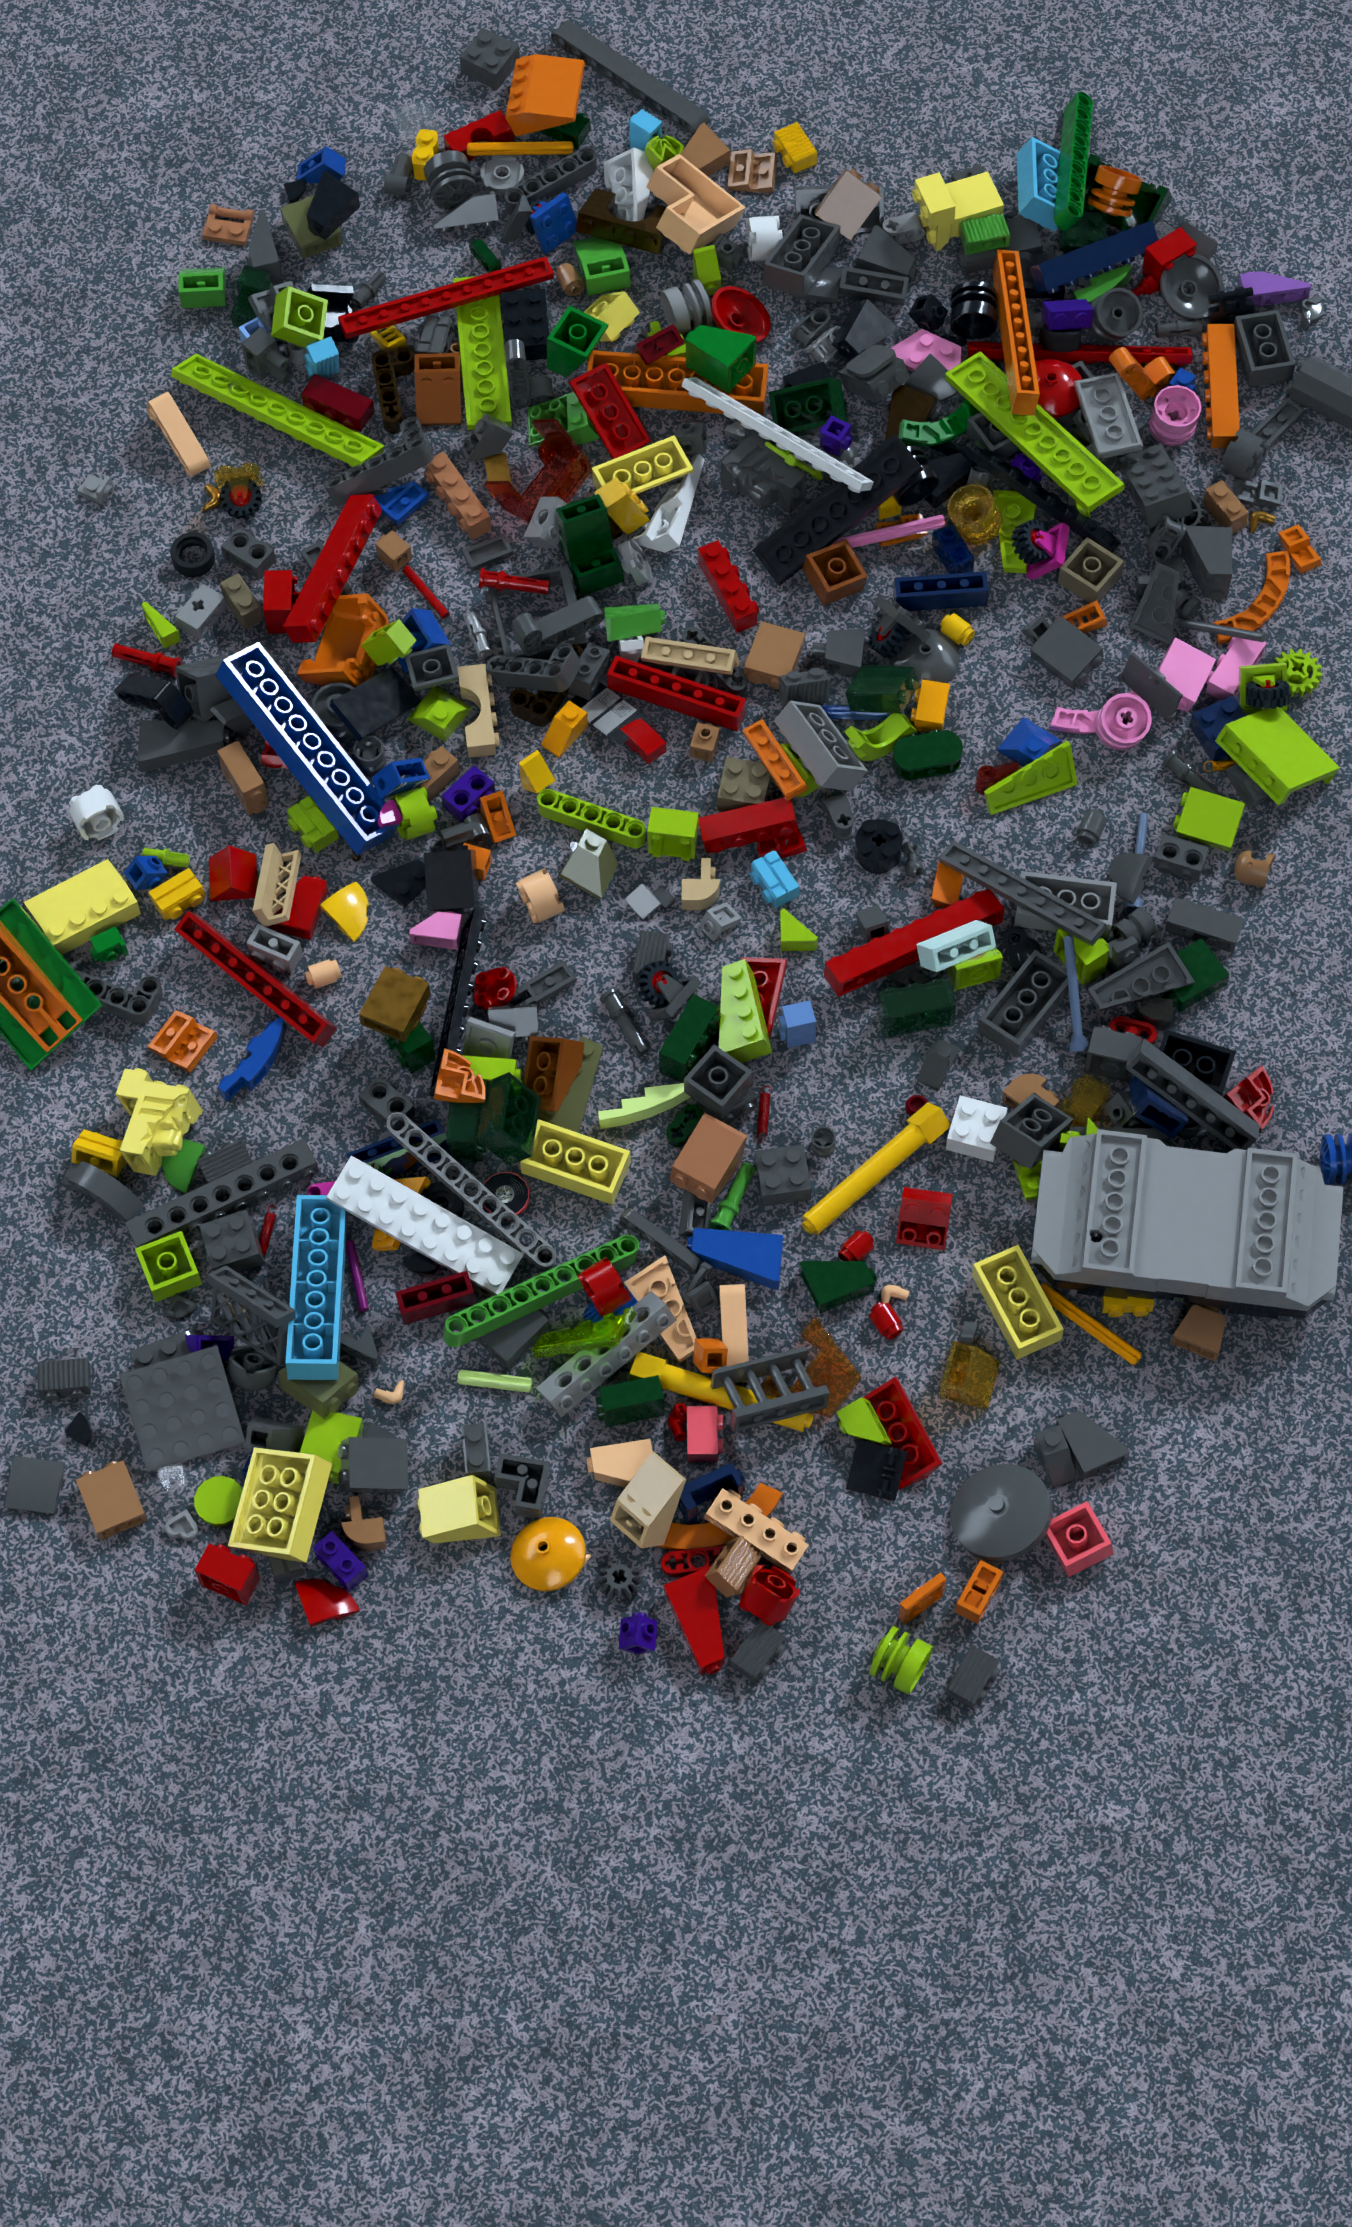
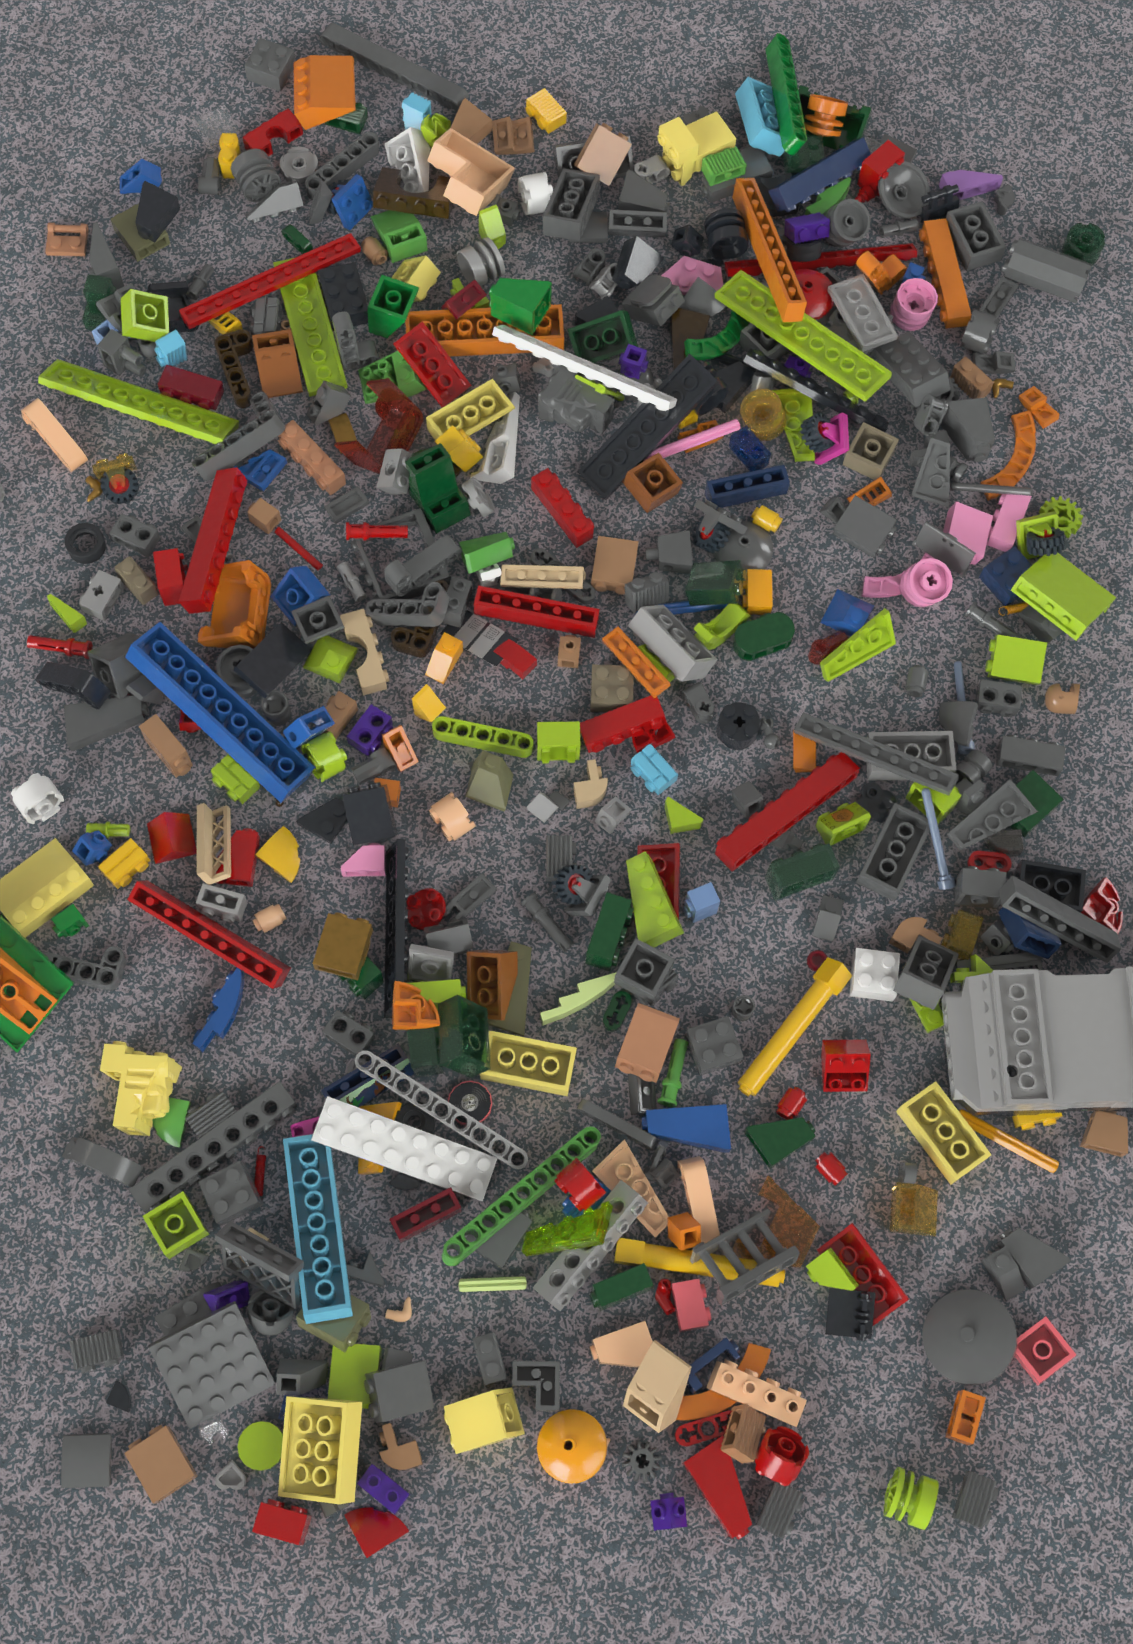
camera: 15 degrees left, 5 degrees up
yellow brick [71,1129,127,1177] -> none
orange slope [147,1010,218,1073] -> none
bright green slope [179,267,226,308] -> none
black tile [284,179,306,204] -> none
magenta bar [346,1241,369,1312] -> none
lime brick [361,619,417,666] -> none
dark pink tile [378,799,403,828] -> none
light orange axle [467,141,574,156] -> none
red dish [710,286,771,343] -> none
red piece [757,1086,771,1143] -> none
light nougat animal [881,1285,910,1304] -> none
orange plate [898,1572,946,1625] -> none
light aqua brick [916,920,996,972] -> none

